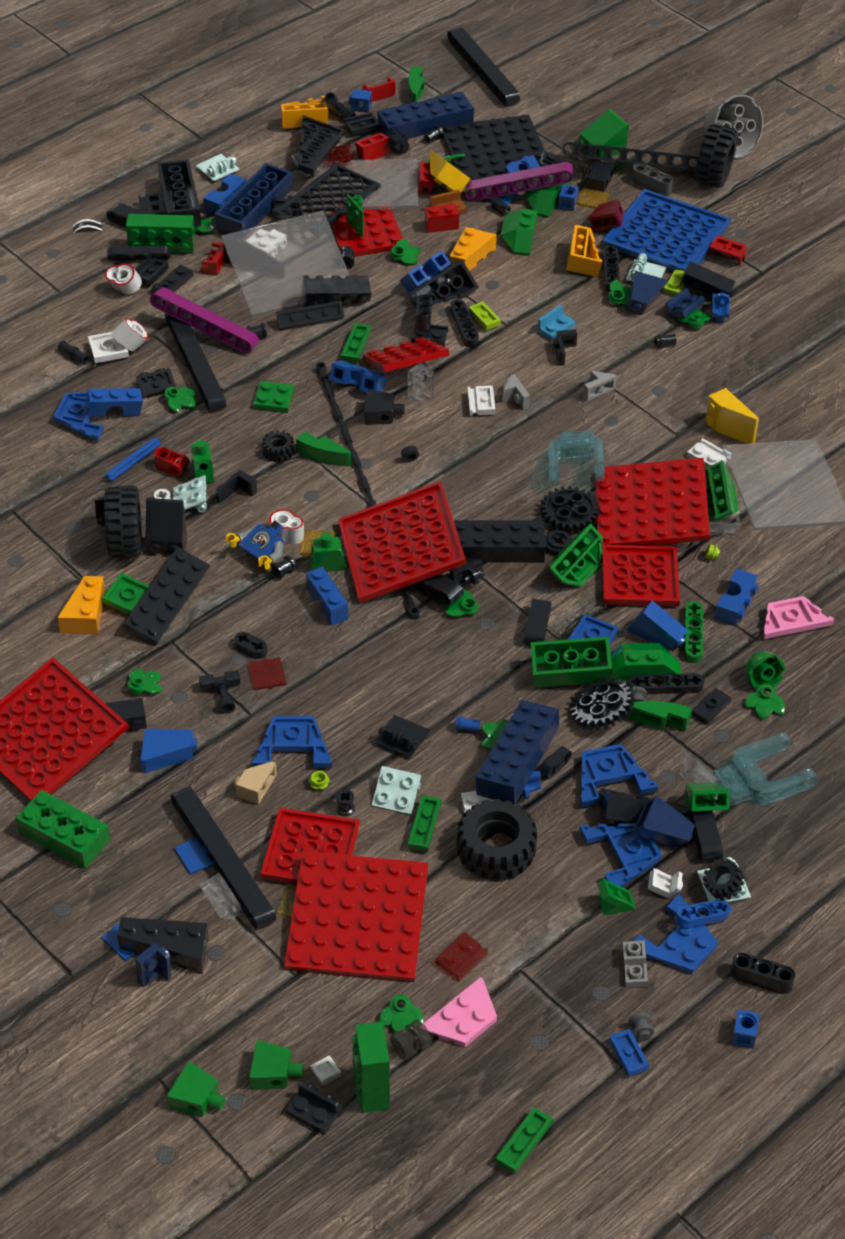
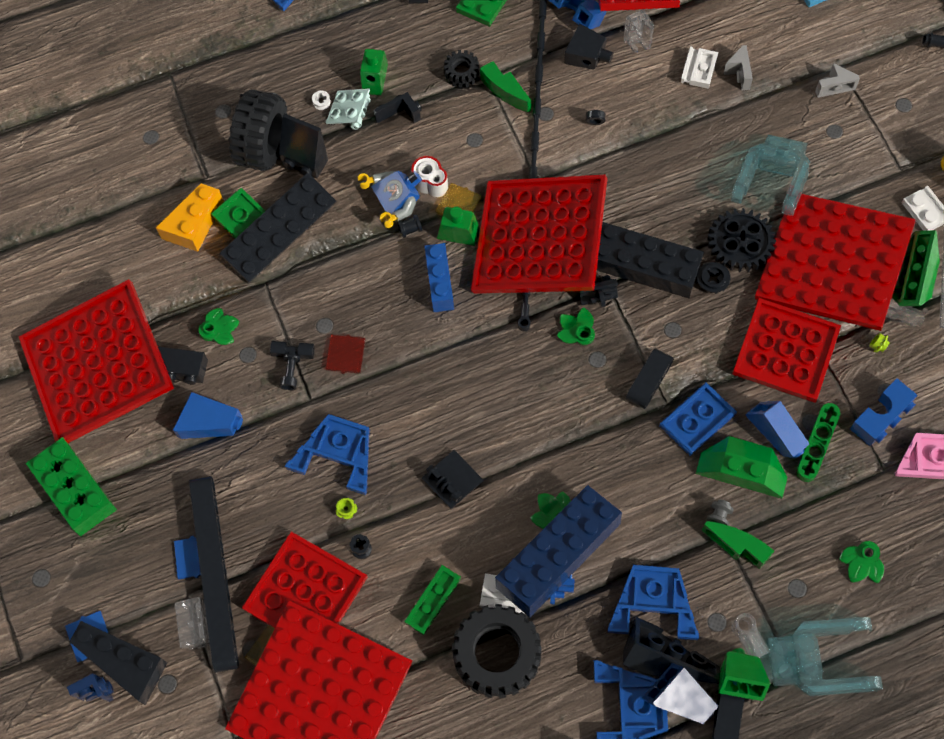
camera: 25 degrees right, 20 degrees up
blue axle [105,438,161,482] -> none
red piece [154,447,190,477] -> none
black beam [234,632,267,659] -> none
tan slope [234,761,277,805] -> none
light aqua hinge [372,766,421,814] -> none
black beam [412,574,464,606] -> none
blue pin [455,715,480,732] -> none
green brick [531,636,613,688] -> none
black beam [540,746,572,779] -> none
green wedge [548,523,603,588] -> none
black bracket [553,329,577,366] -> none
black gear [570,678,634,731] -> none
black beam [628,673,704,694] -> none
black plate [692,688,731,725] -> none
green cylinder [745,651,786,689] -> none

